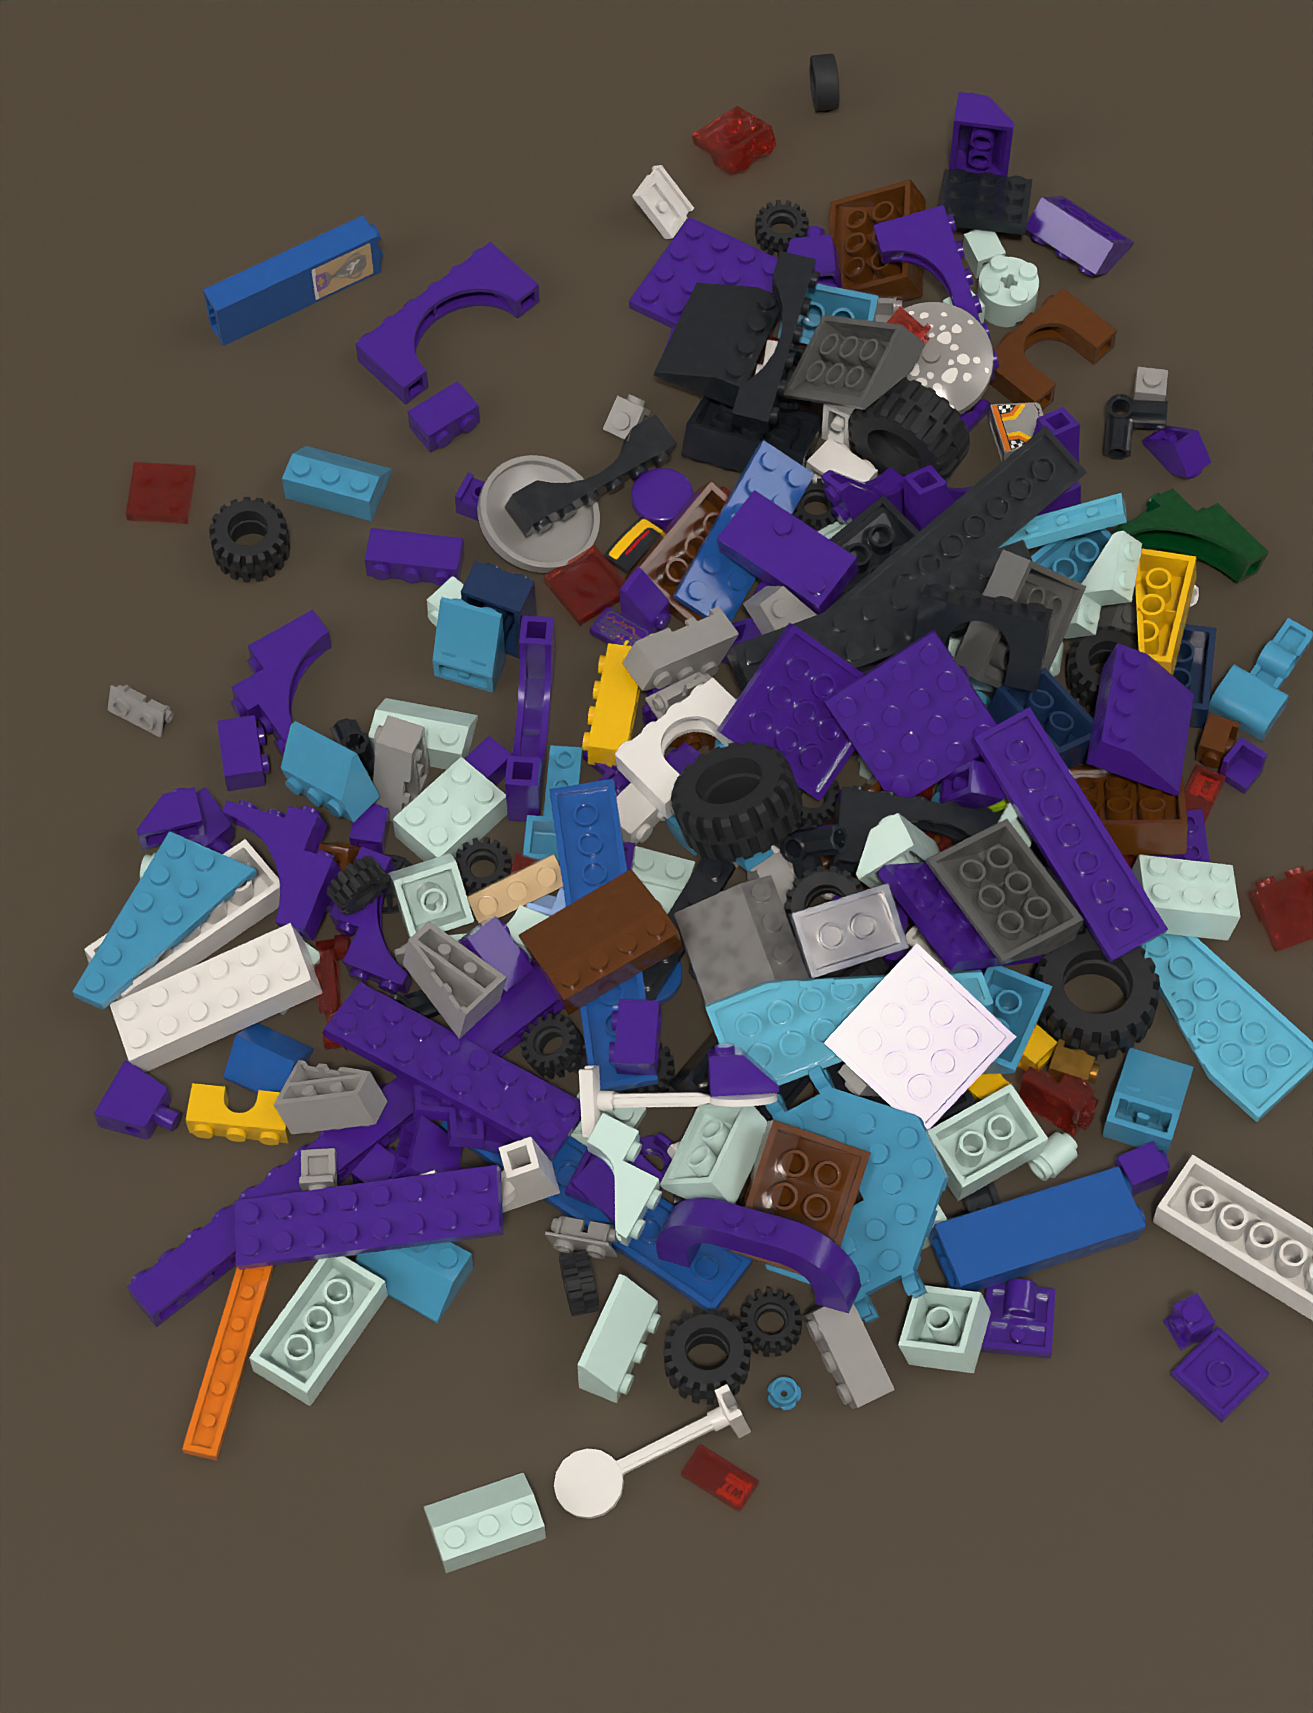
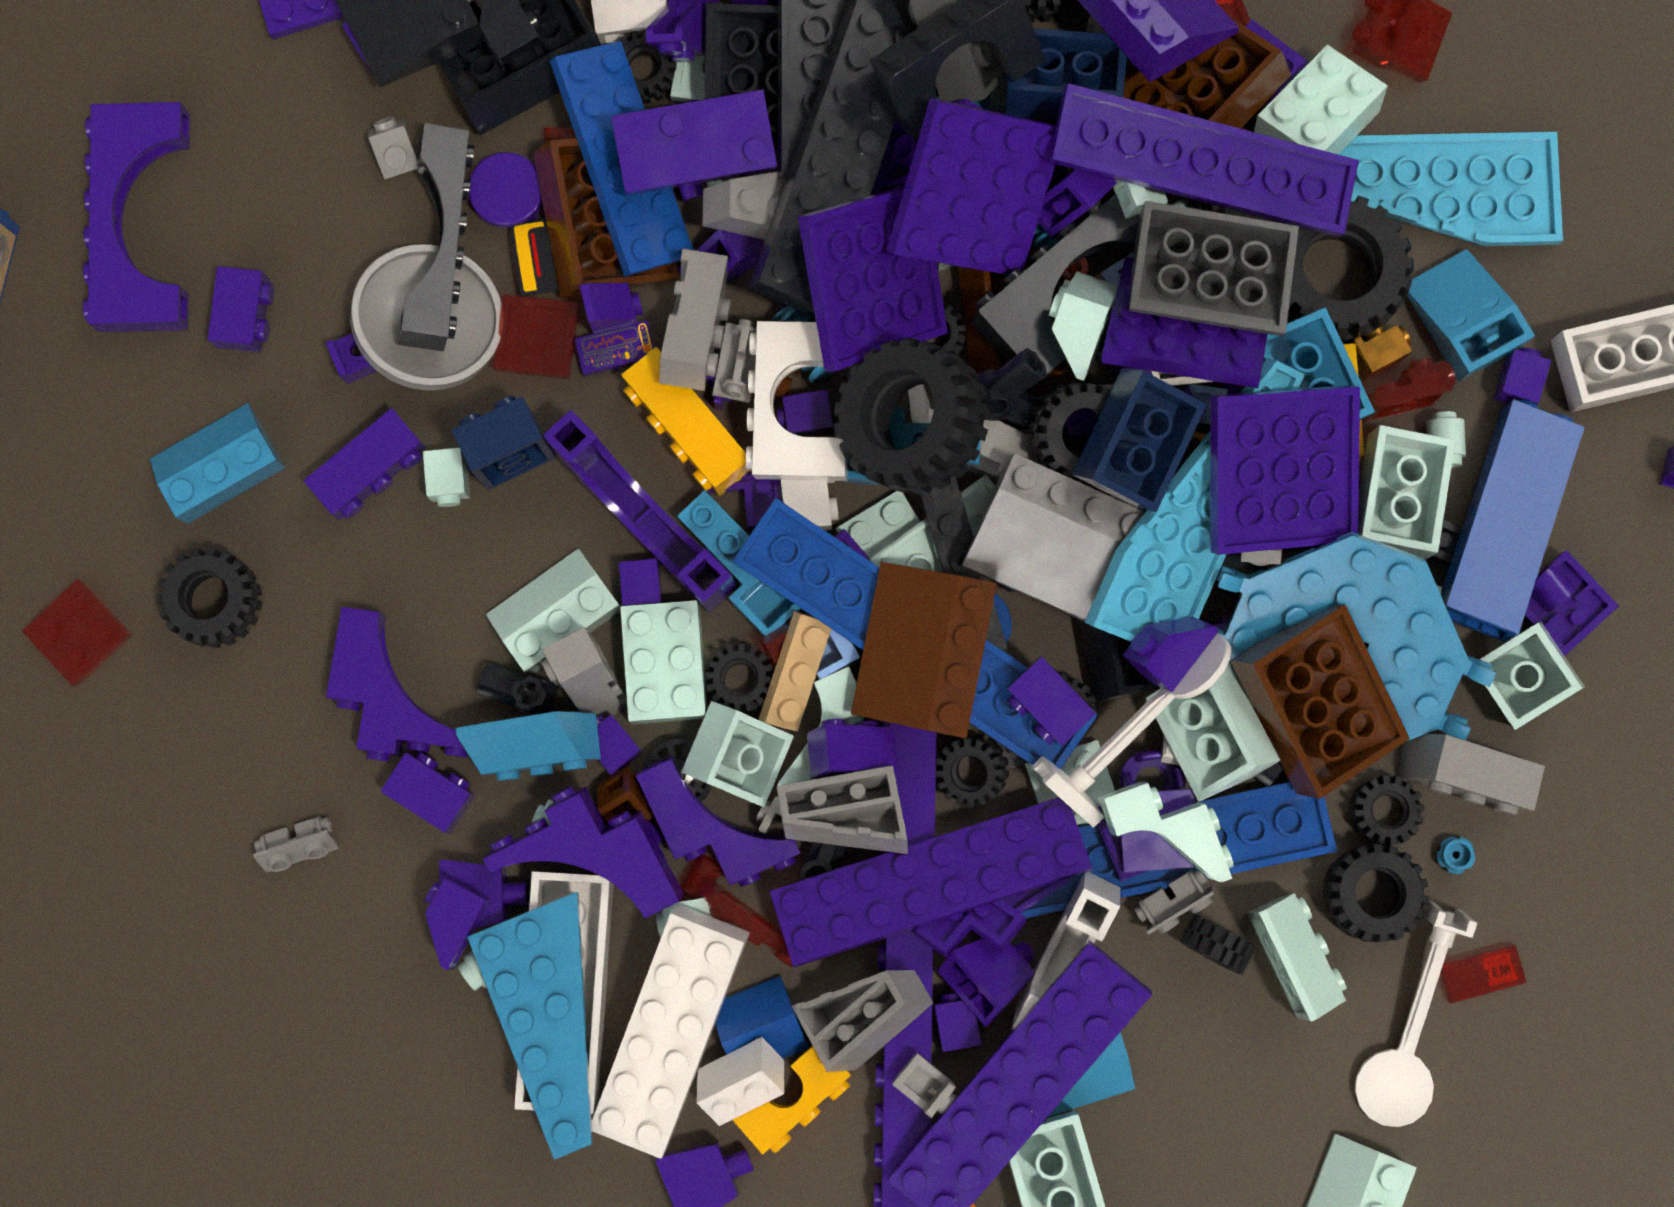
camera: 45 degrees left, 20 degrees up
black tyre [326,856,390,916] -> none
dark azure slope [432,597,506,693] -> none
dark purple arch [656,1198,861,1314] -> none
none -> white brick [697,1037,784,1126]

